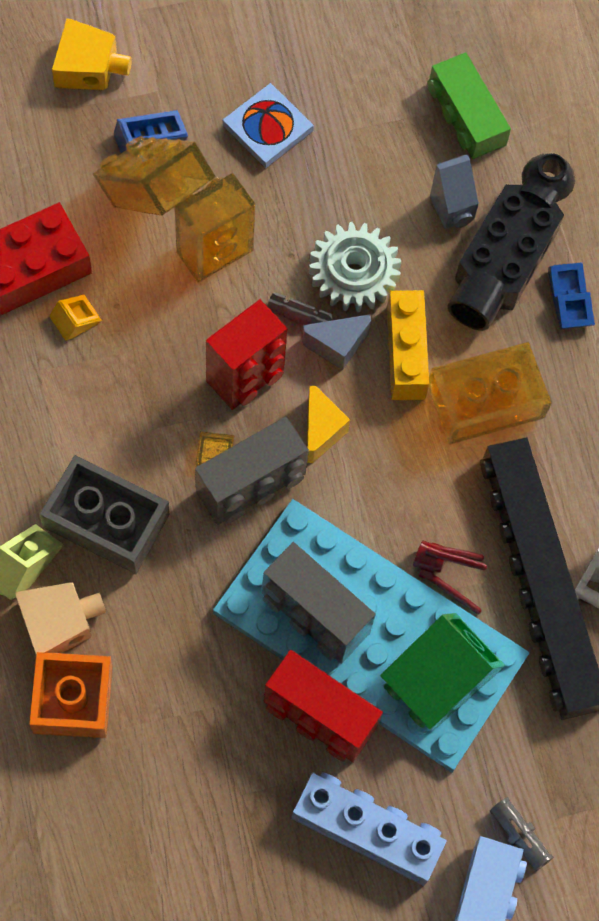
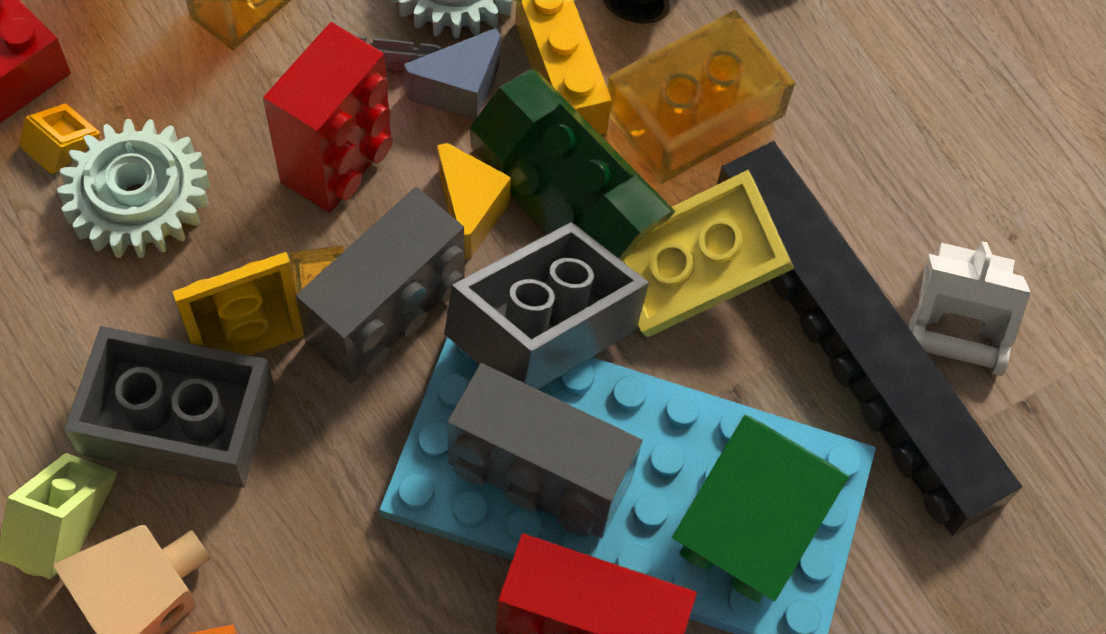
camera: 15 degrees left, 5 degrees down
dark red plant [413,540,487,614] -> none
none -> light aqua gear [57,119,210,258]
none -> yellow slope [172,252,304,356]
none -> dark grey brick [444,222,649,390]
none -> dark green piece [469,69,676,262]
none -> light yellow plate [623,170,794,338]

